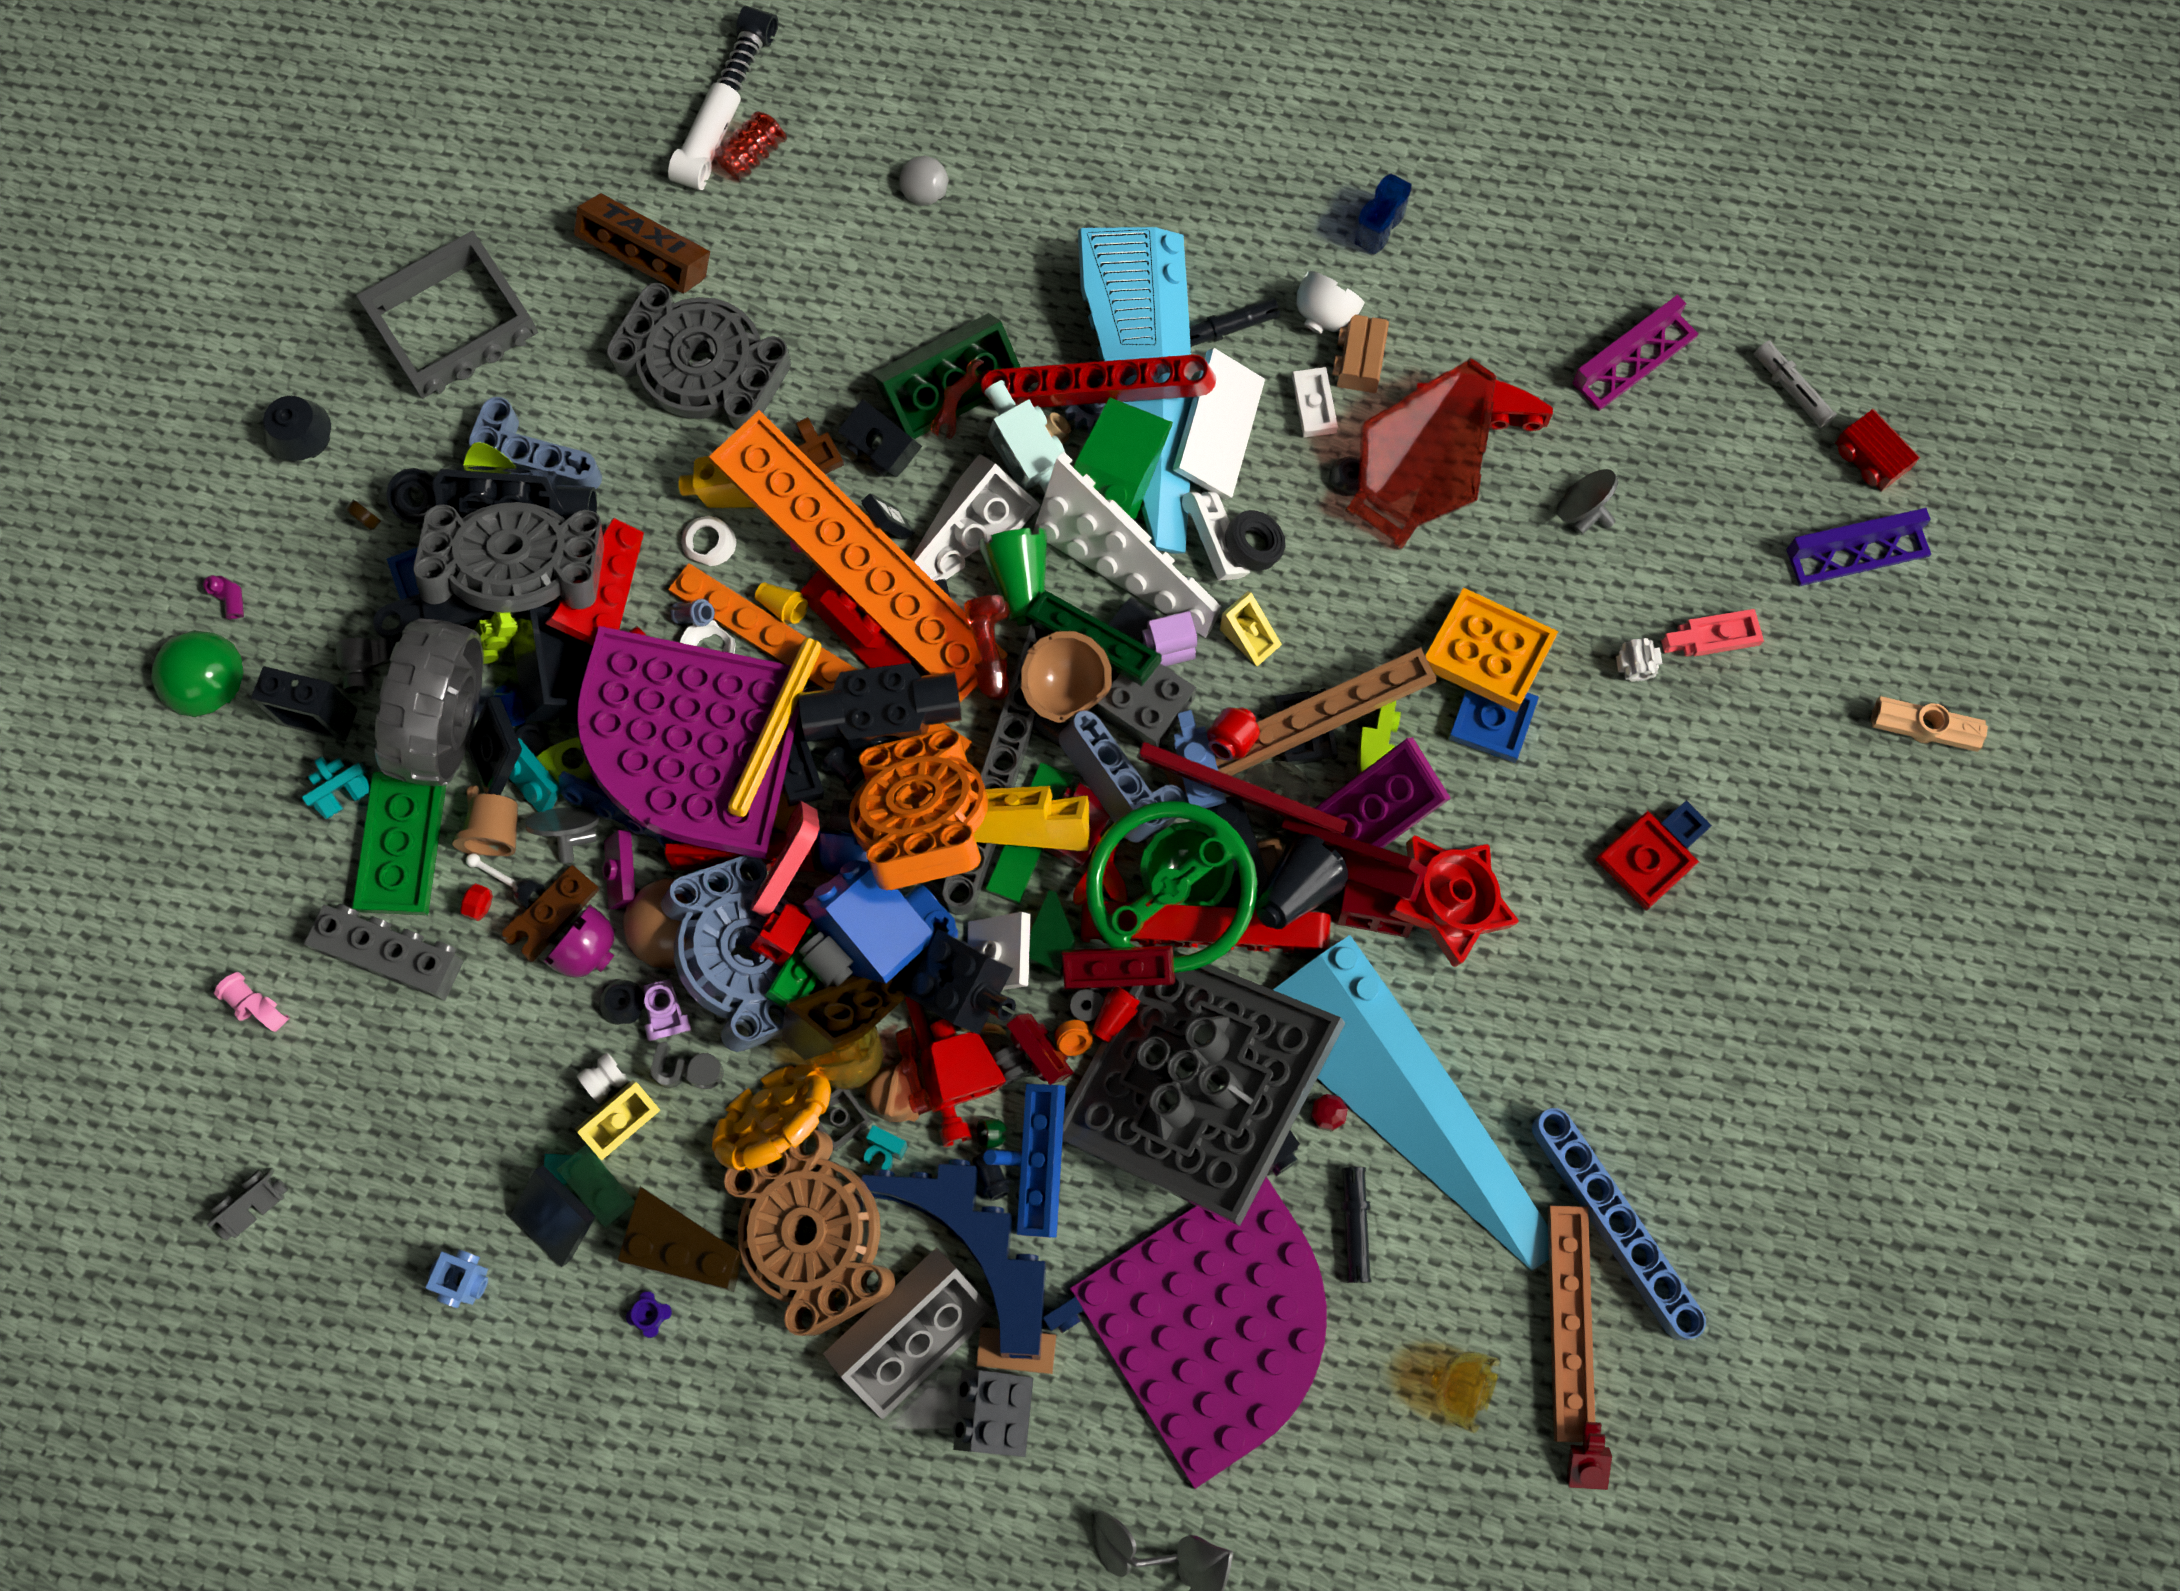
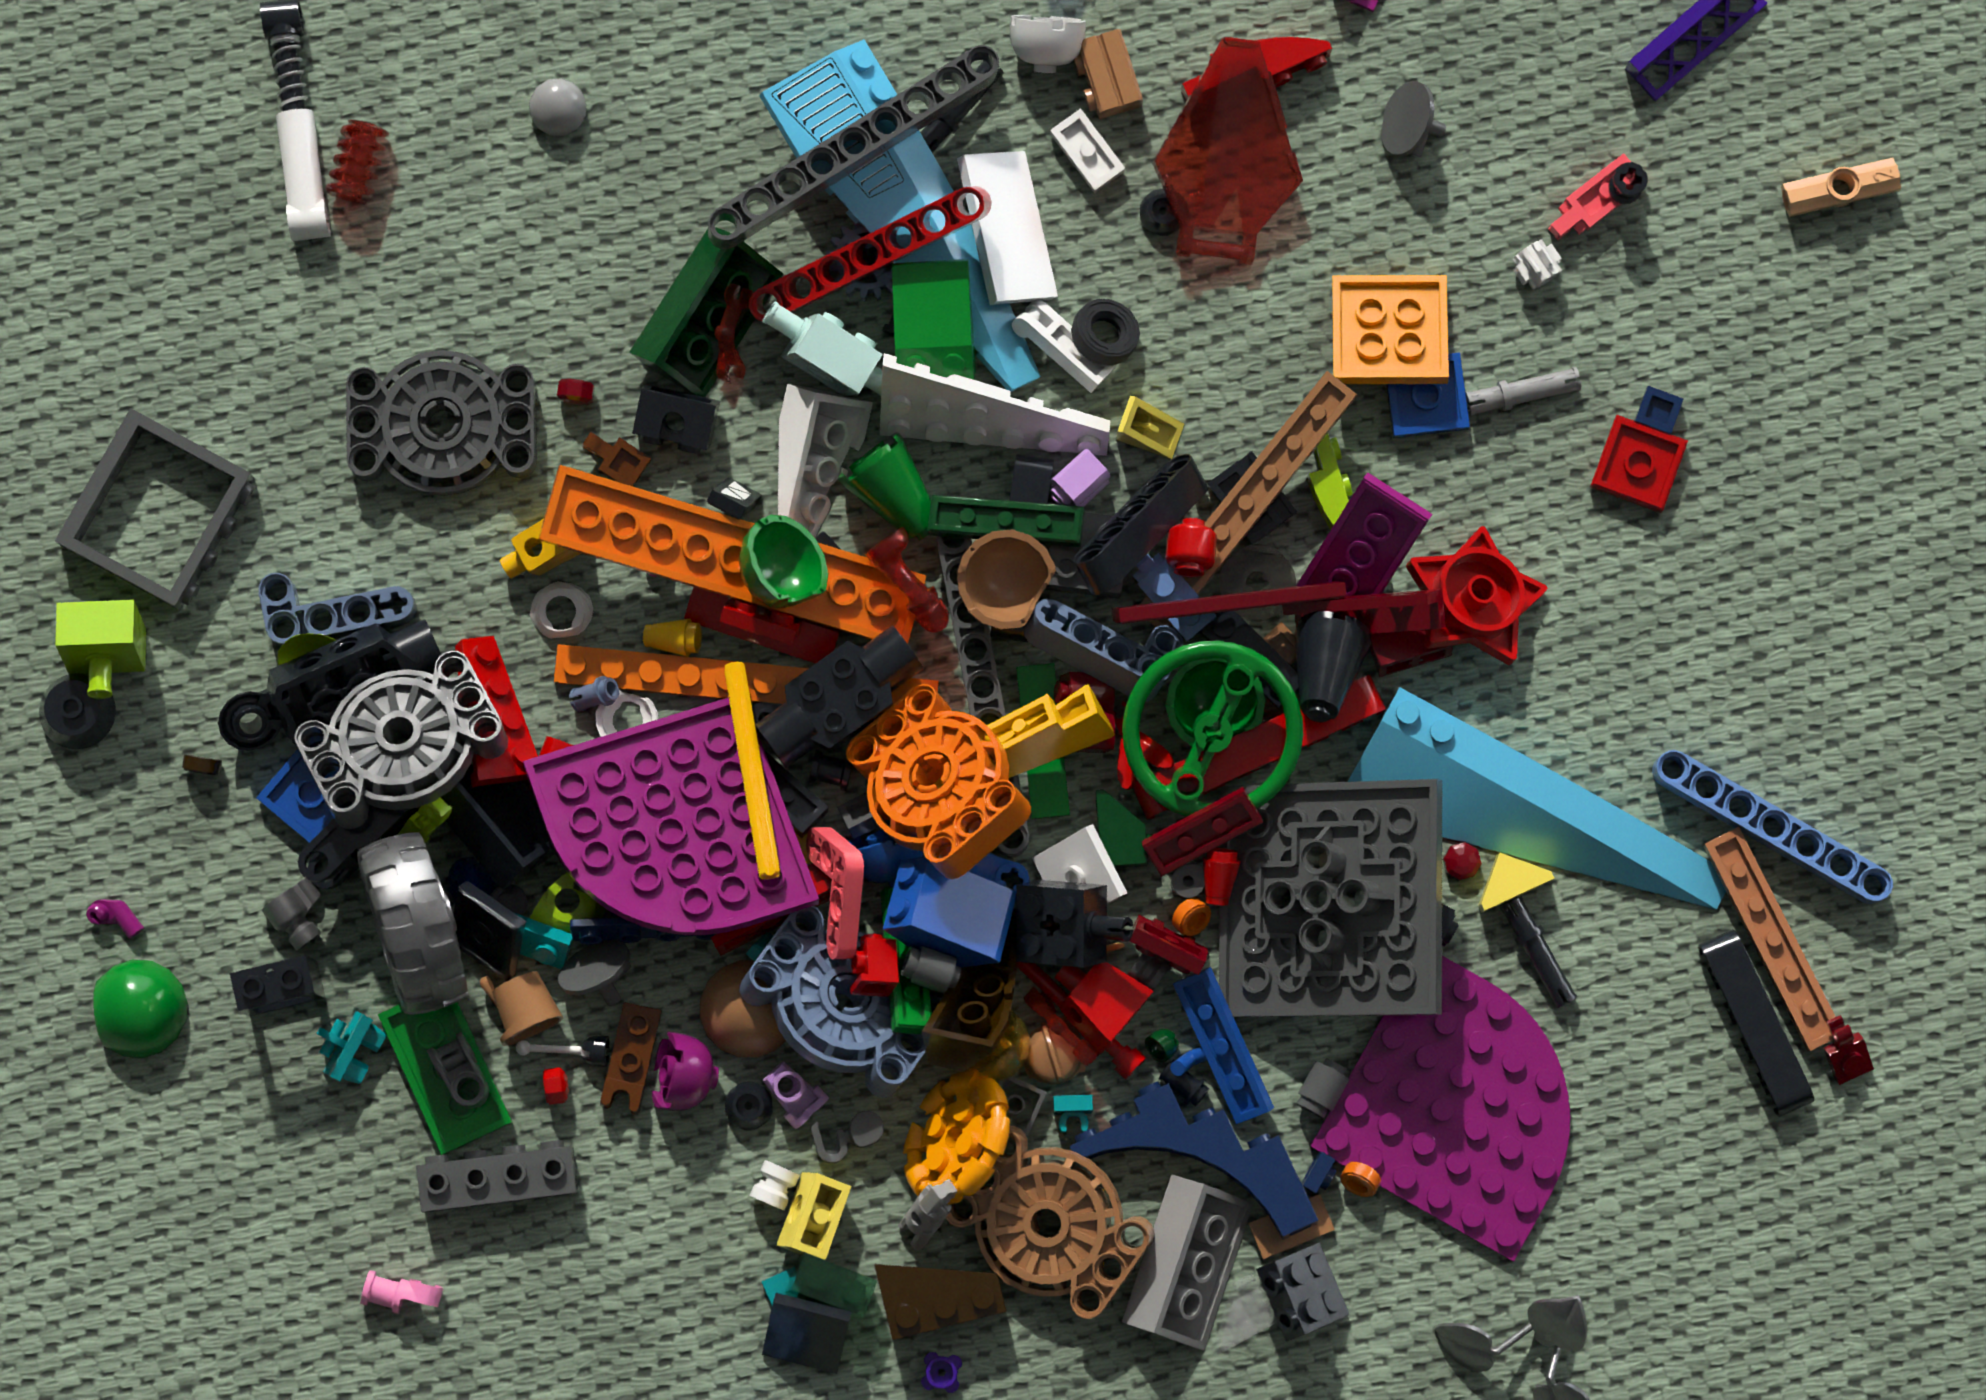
camera: 30 degrees left, 10 degrees up
reddish brown brick [574,193,710,294] -> none
magenta plate [602,830,635,909] -> none
tan plate [1045,413,1071,445] -> none
clear yellow cylinder [1431,1351,1500,1434] -> none
none -> lime brick [55,600,146,699]
none -> dark grey piece [427,1032,490,1109]
none -> dark red tile [557,378,595,406]
none -> dark grey beam [708,45,999,249]
none -> green cylinder [738,514,828,608]
none -> light grey hinge [898,1179,957,1251]
none -> black beam [1073,454,1208,595]
none -> dark grey brick [1297,1058,1349,1119]
none -> orange tile [1340,1162,1381,1197]
none -> light grey pin [1465,367,1582,416]
none -> light yellow slope [1478,853,1554,913]
none -> black bush [1608,162,1648,204]
none -> black beam [1698,929,1815,1117]

